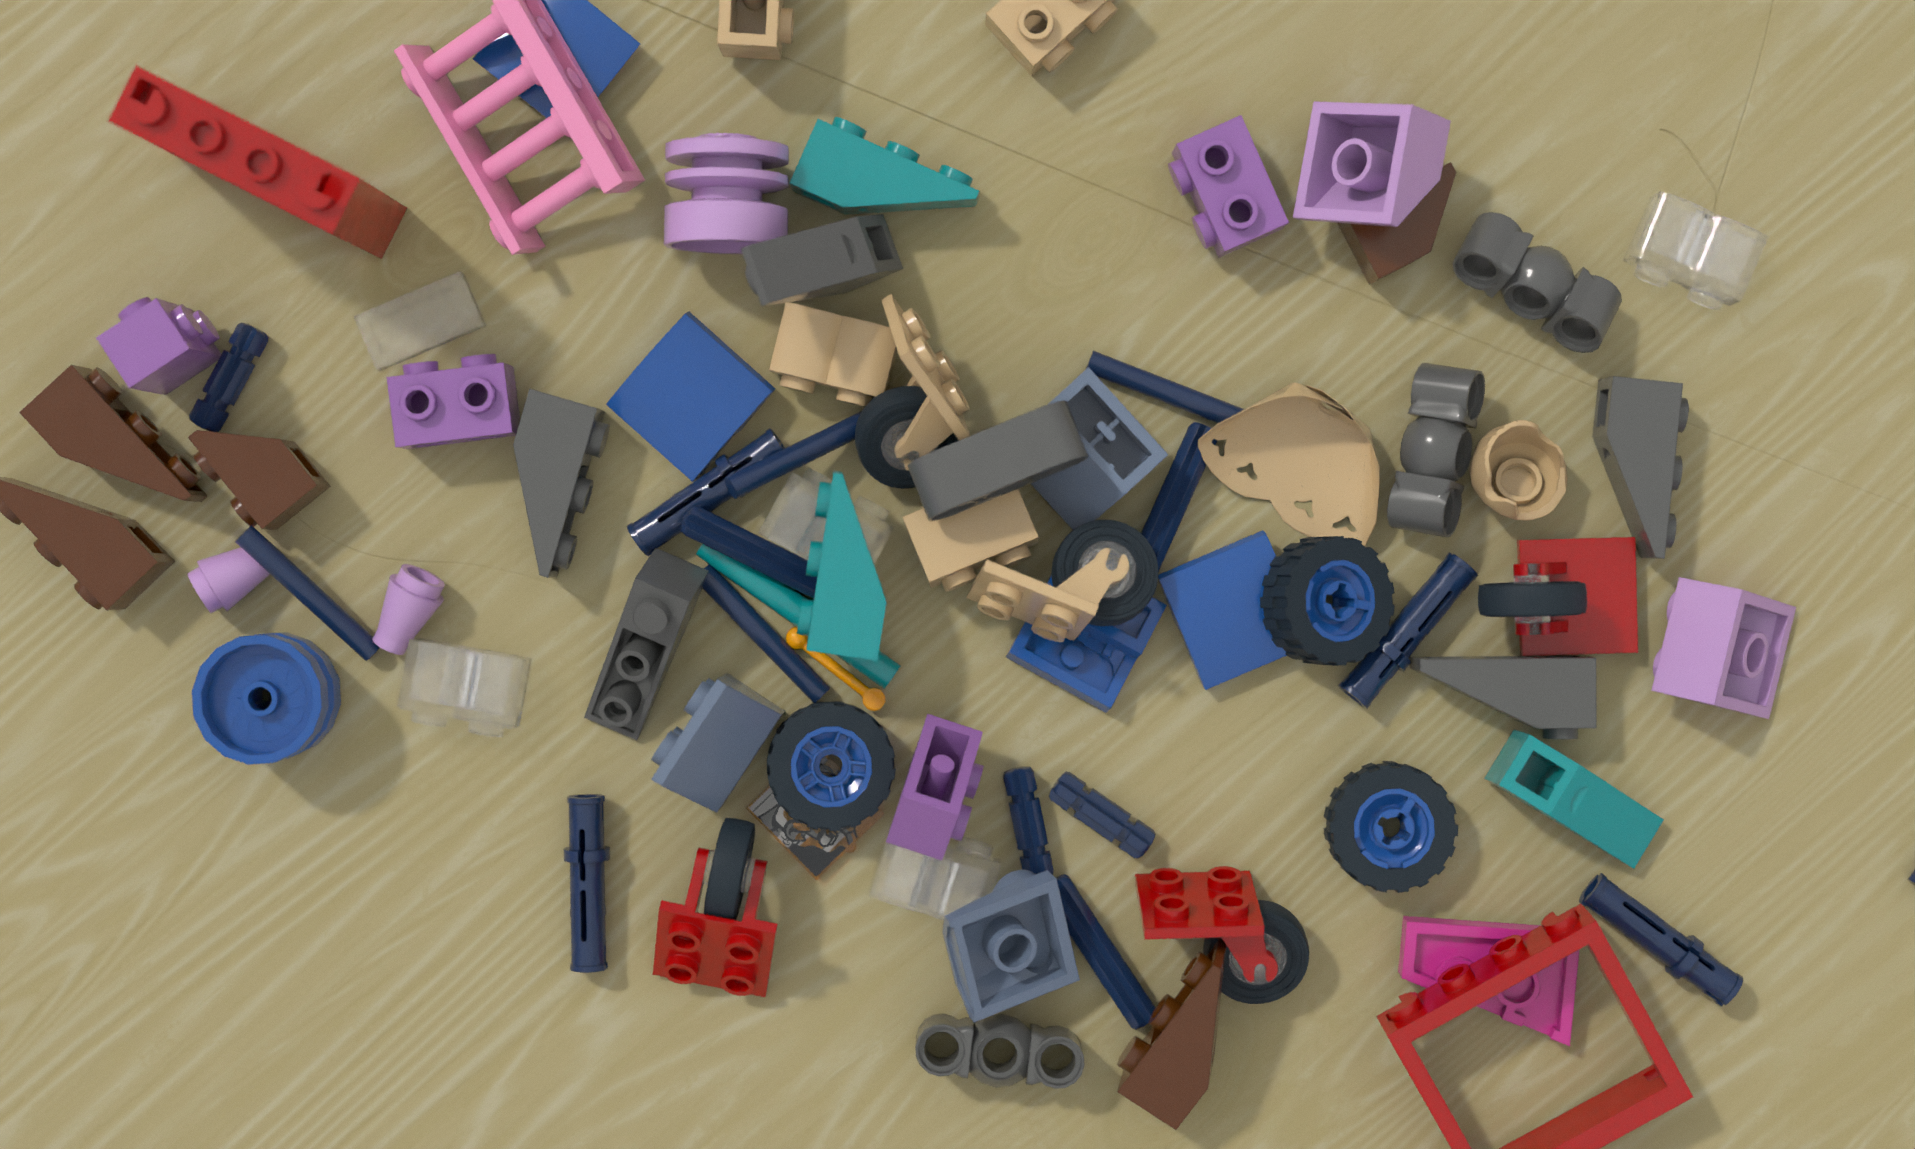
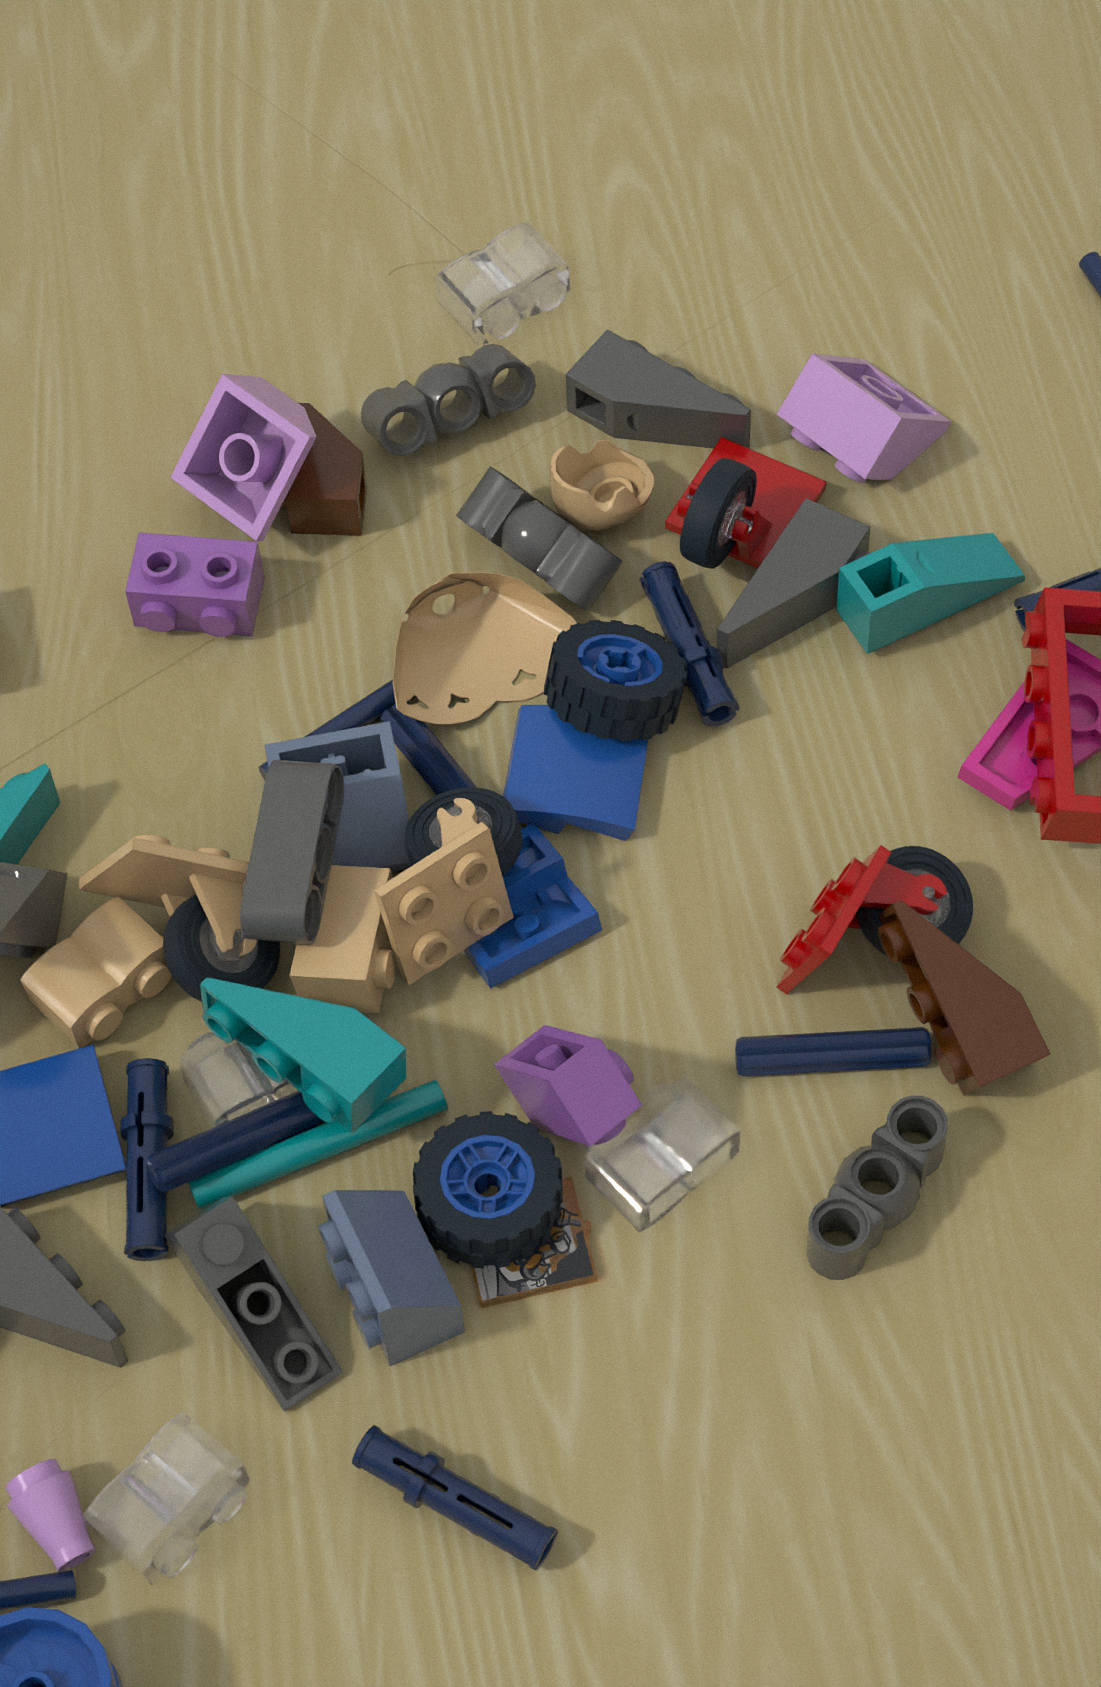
camera: 55 degrees left, 30 degrees down
red plate [653,818,778,998] -> none
dark blue bar [702,565,830,703] -> none
dark blue bar [725,410,863,499] -> none
light orange hinge [786,627,885,711] -> none
sand blue slope [942,870,1080,1022] -> none
dark blue axle [1003,766,1054,875] -> none
dark blue axle [1049,772,1156,859] -> none
black wheel [1323,761,1458,893] -> none

